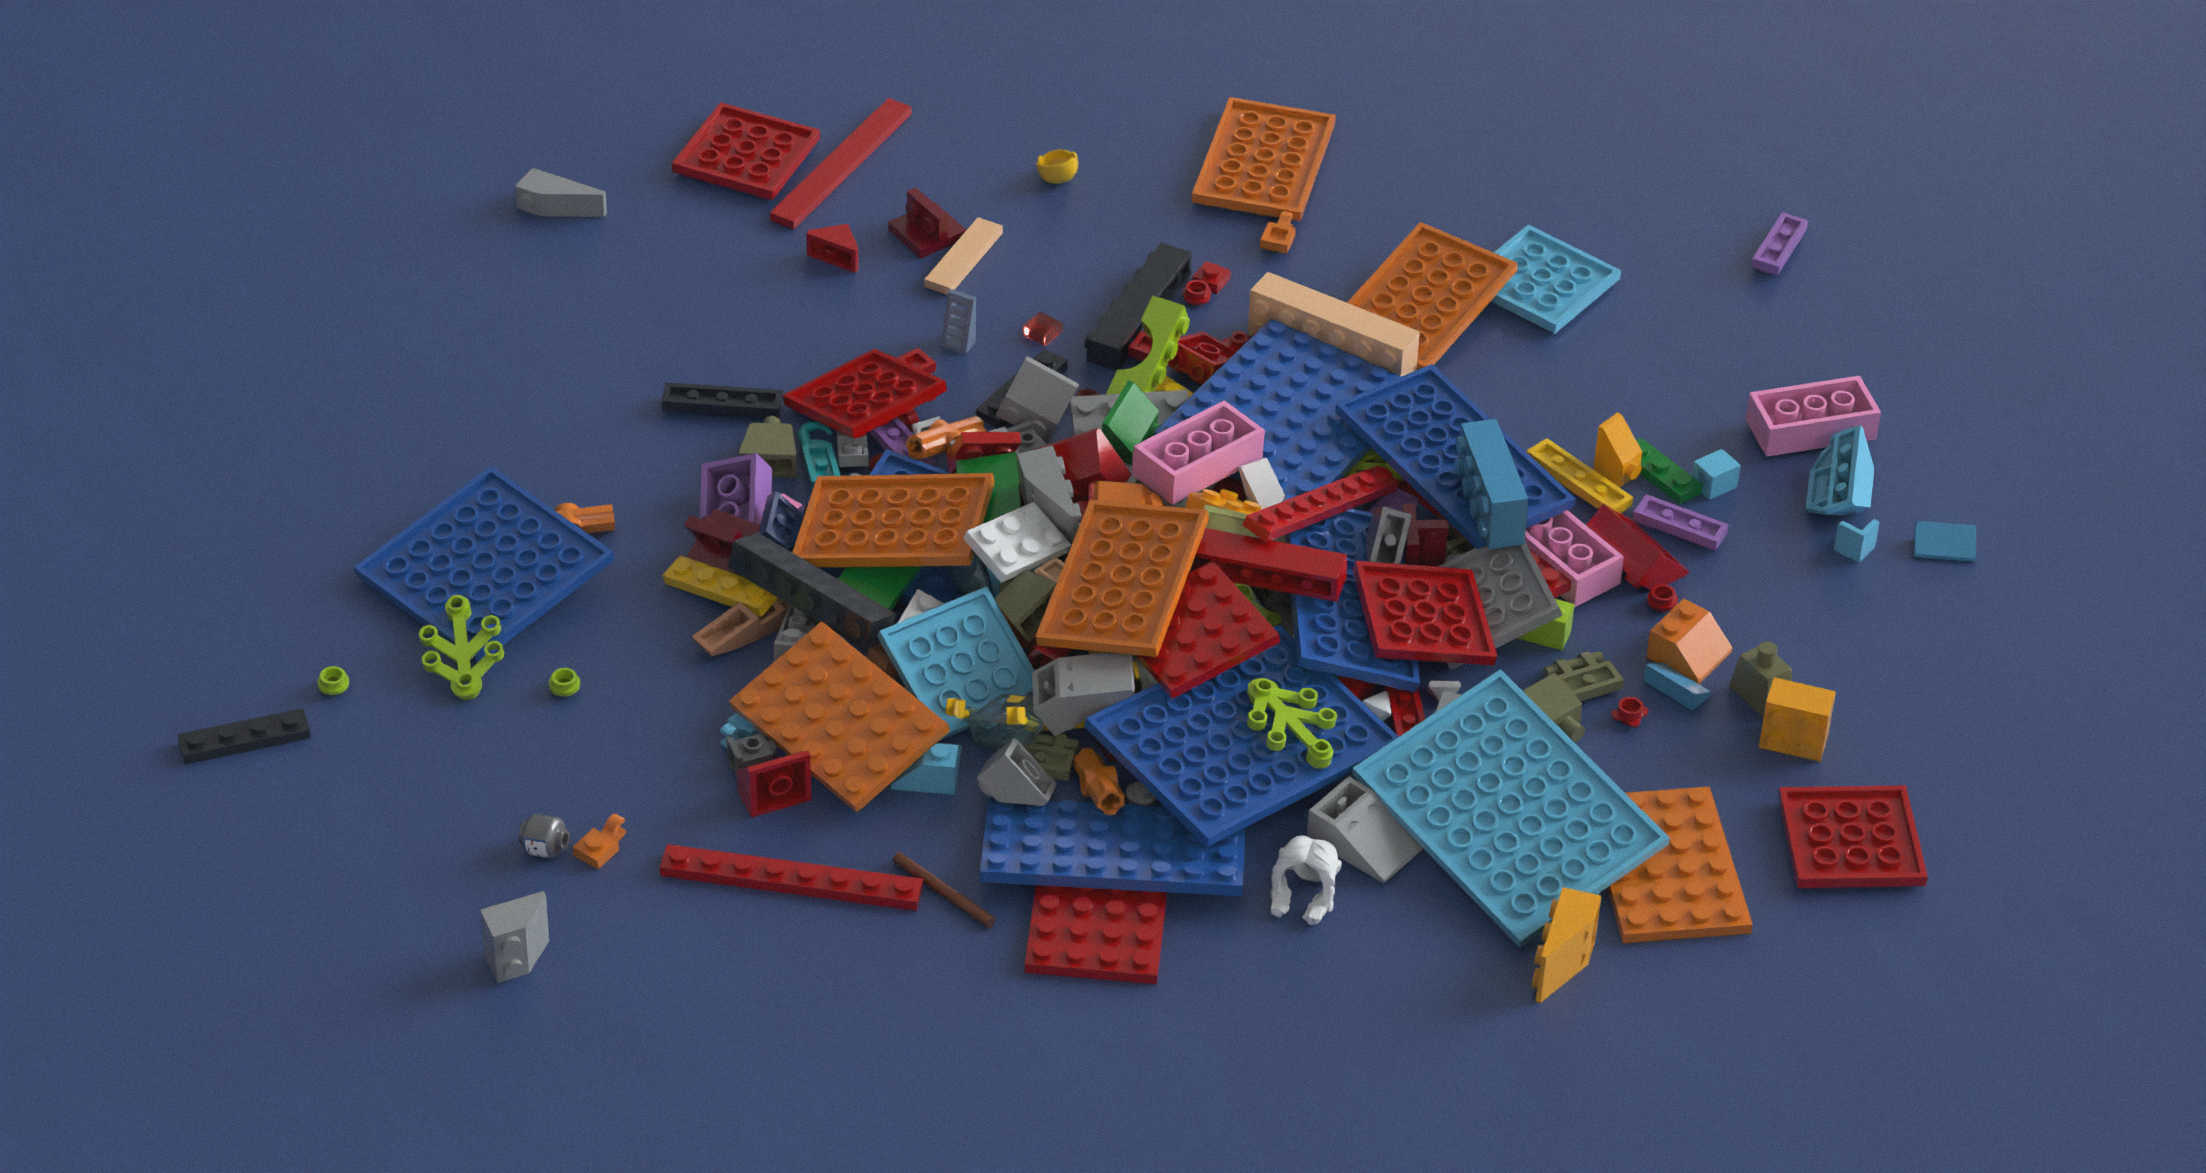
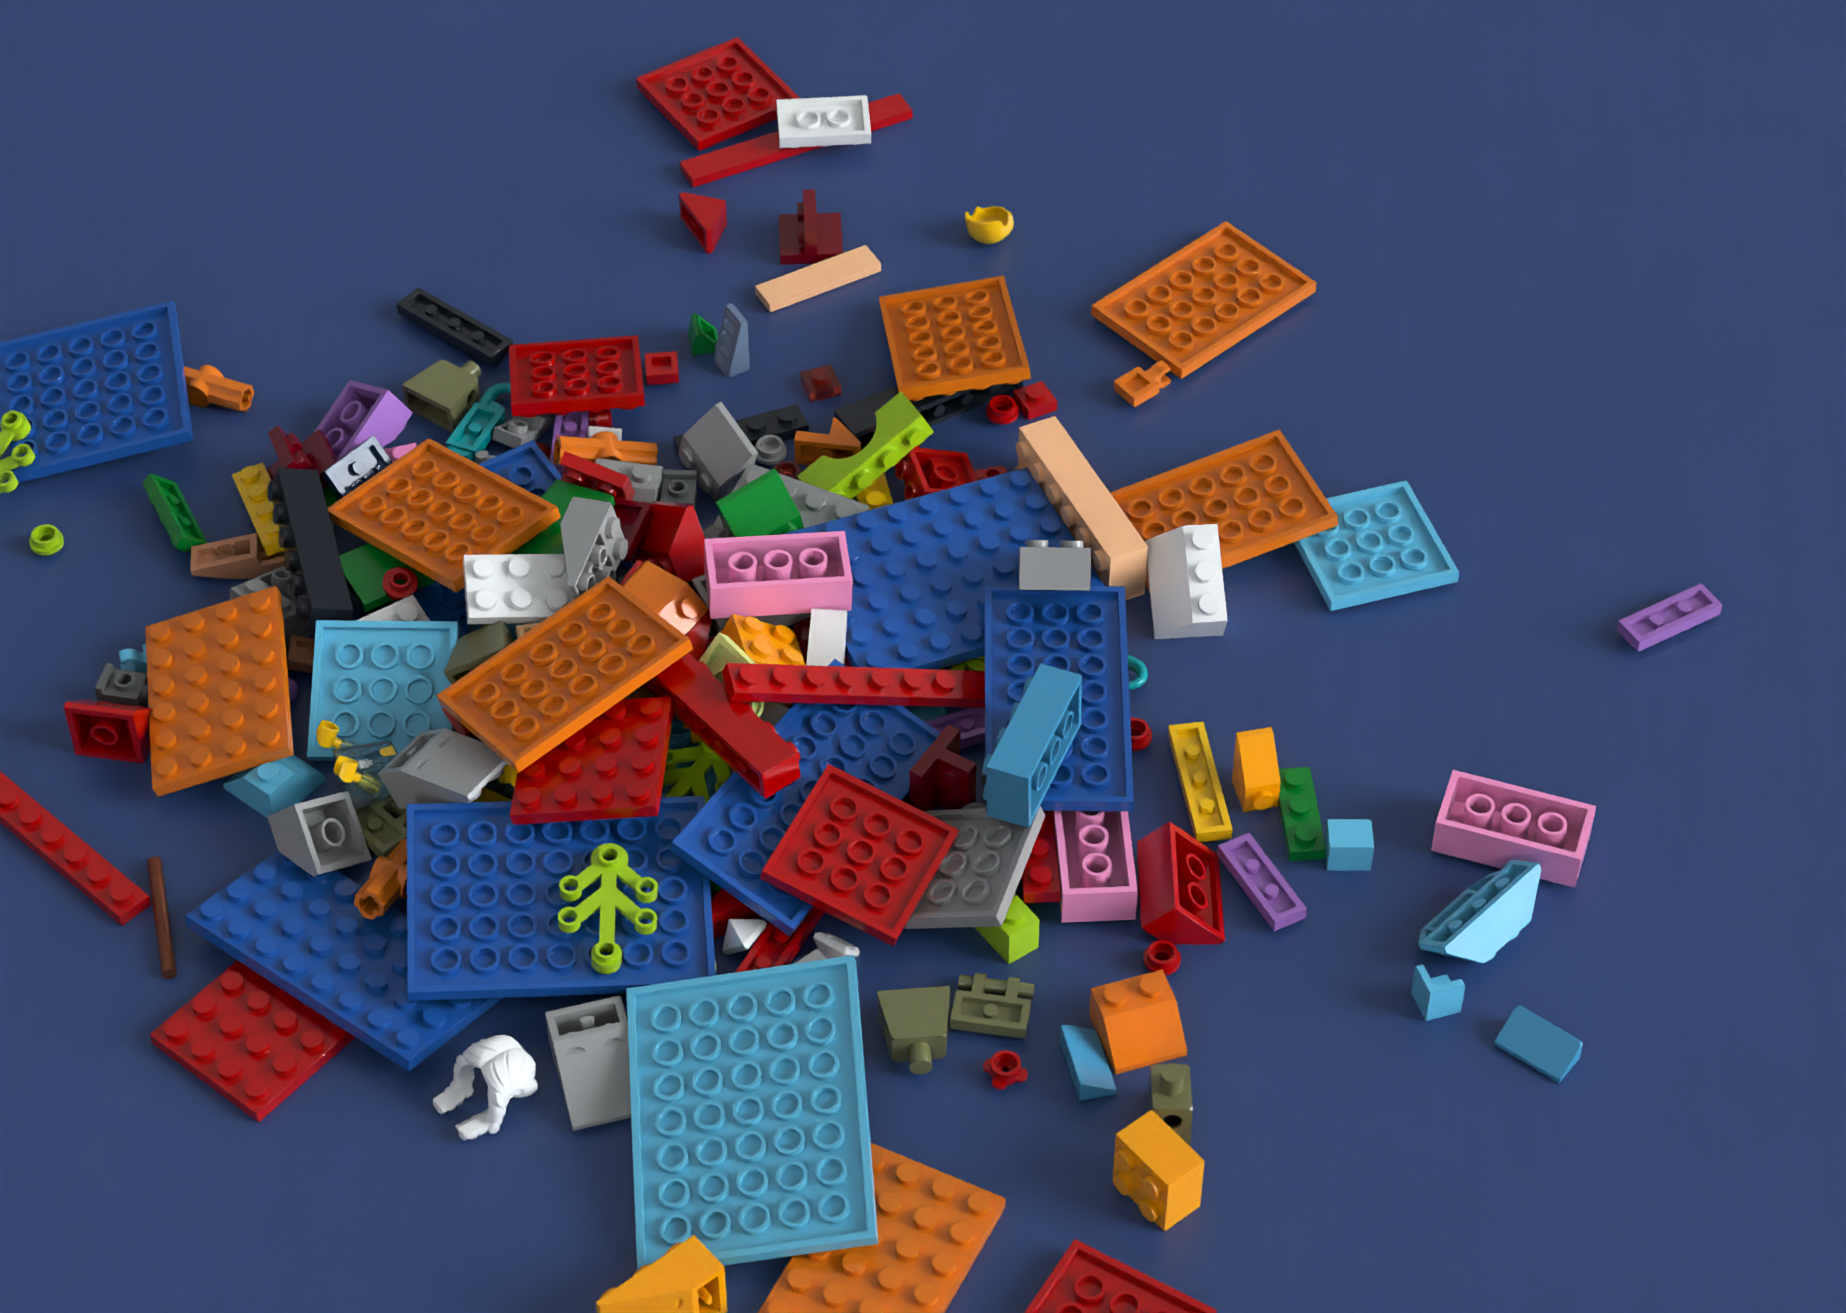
camera: 35 degrees right, 5 degrees up
light grey slope [515,168,607,217] -> none
flat silver slope [1366,506,1412,564] -> none
none -> green plate [142,473,208,552]
none -> red plate [382,567,418,601]
none -> green slope [688,313,718,356]
none -> white plate [776,95,871,148]
none -> orange slope [794,418,861,465]
none -> orange plate [879,275,1031,401]
none -> light grey slope [1018,540,1091,591]
none -> white slope [1145,524,1228,639]

